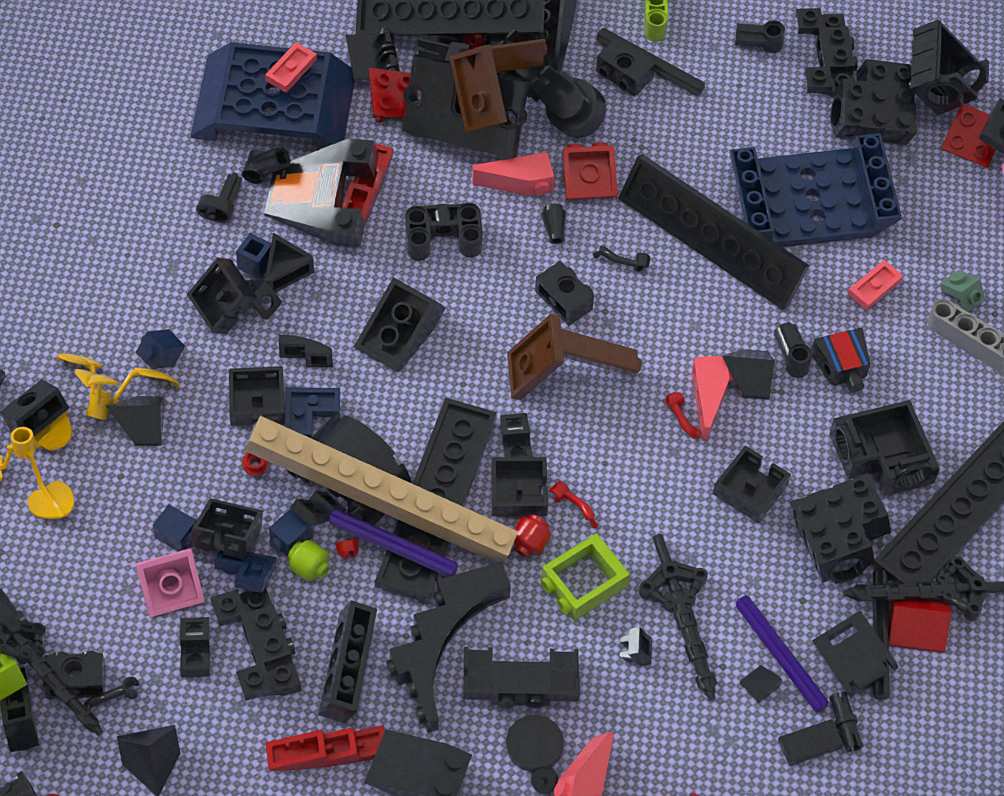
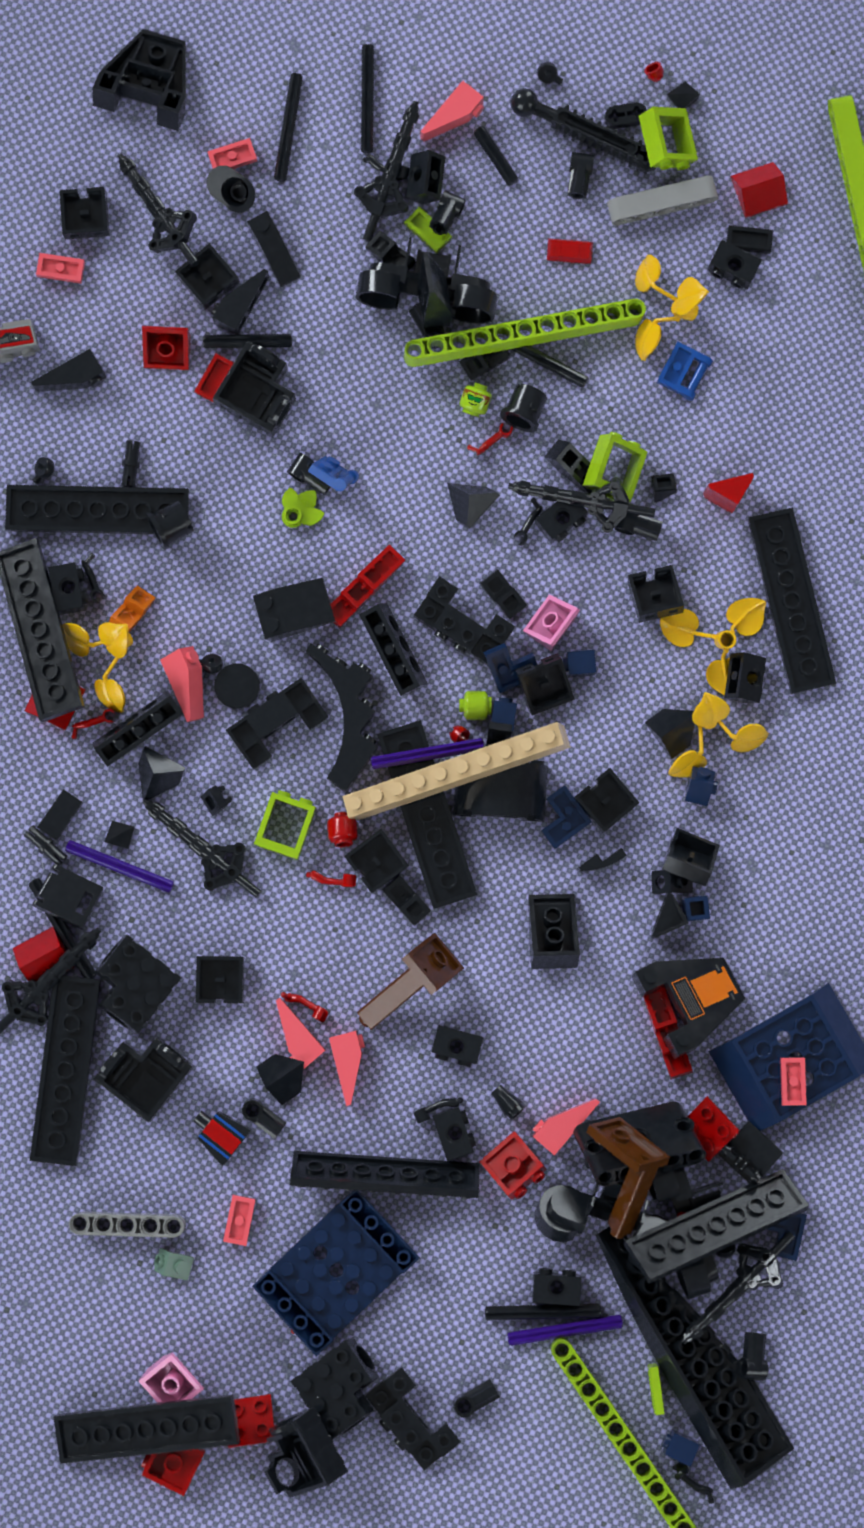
camera: 145 degrees right, 25 degrees up
black piece [196,172,243,223] -> none
black piece [242,146,291,184] -> none
red plate [242,452,269,476] -> none
black beam [405,202,483,261] -> none
none -> black brick [93,690,183,767]
none -> black slope [138,746,185,801]
none -> coral slope [329,1031,365,1106]
none -> black brick [432,1106,477,1161]
none -> dark purple axle [507,1315,623,1346]
none -> black piece [627,565,684,623]

